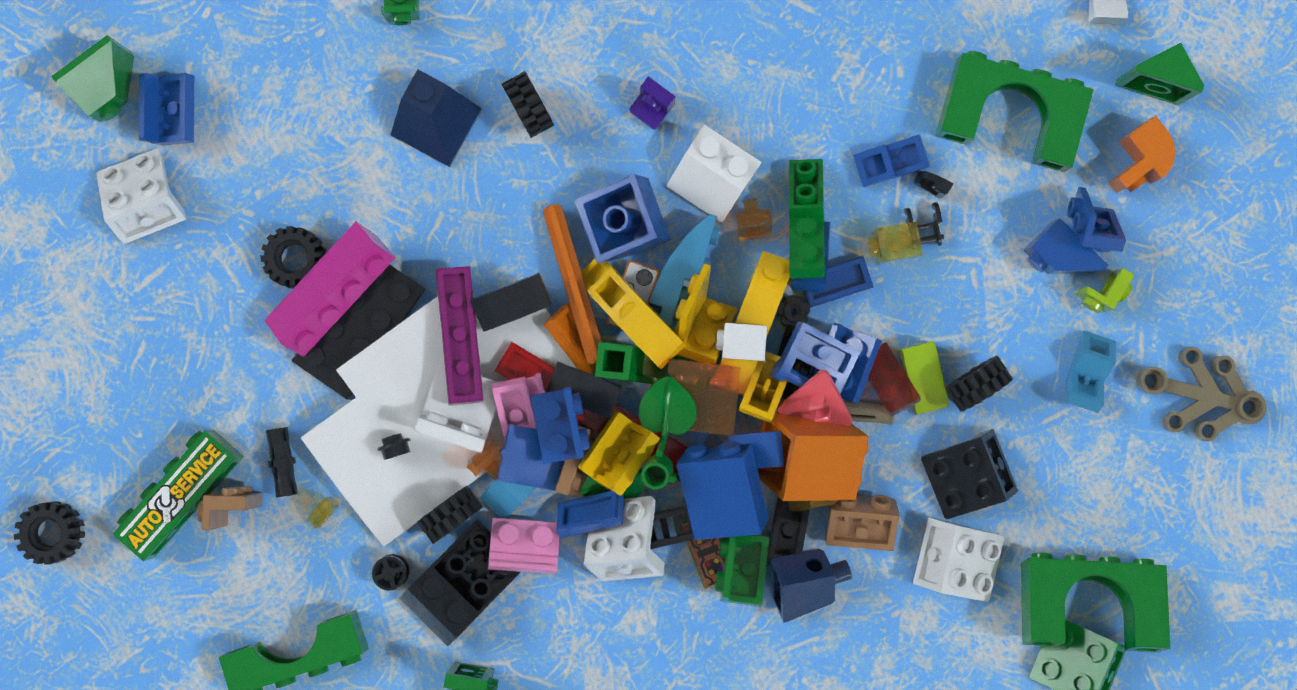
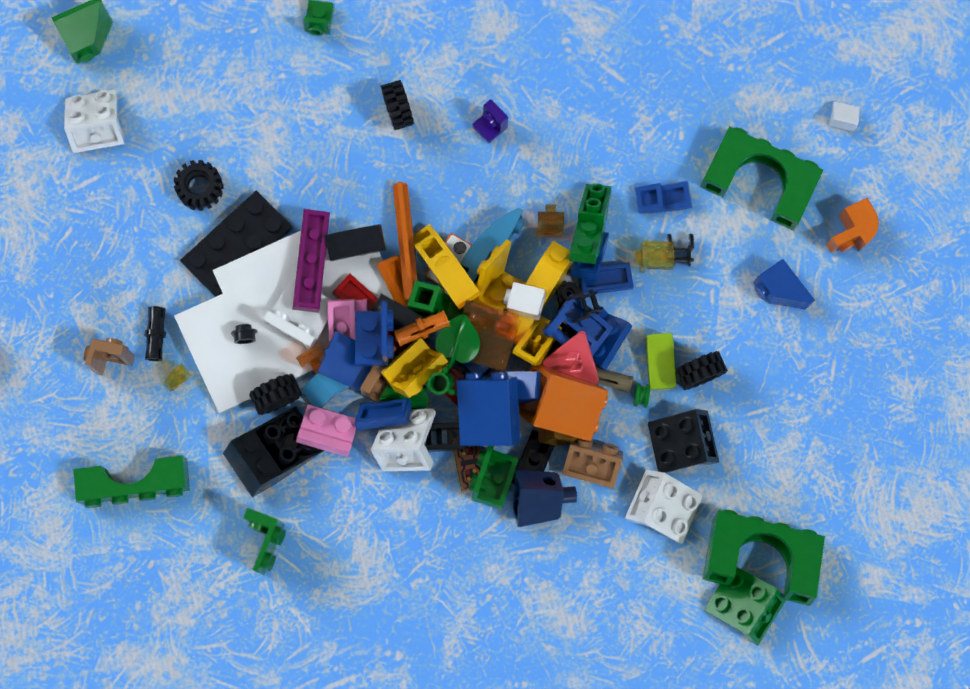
camera: 10 degrees right, 10 degrees down
brick [113,430,244,562] -> none
blue bracket [139,73,195,146] -> none
dark pink brick [264,221,395,357] -> none
black wheel [372,554,410,591] -> none
dark blue slope [390,69,482,167] -> none
blue slope [575,174,671,264] -> none
white slope [666,125,761,224] -> none
clear red tile [868,342,921,417] -> none
black tile [913,171,954,199] -> none
dark azure slope [1066,331,1116,413] -> none
blue bracket [1067,187,1126,253] -> none
lime bracket [1076,268,1135,313] -> none
green slope [1115,43,1204,106] -> none
dark tan plant [1136,347,1266,441] -> none
none -> orange pin [394,310,450,347]
none -> black piece [565,289,604,323]
none -> green bush [633,383,650,408]

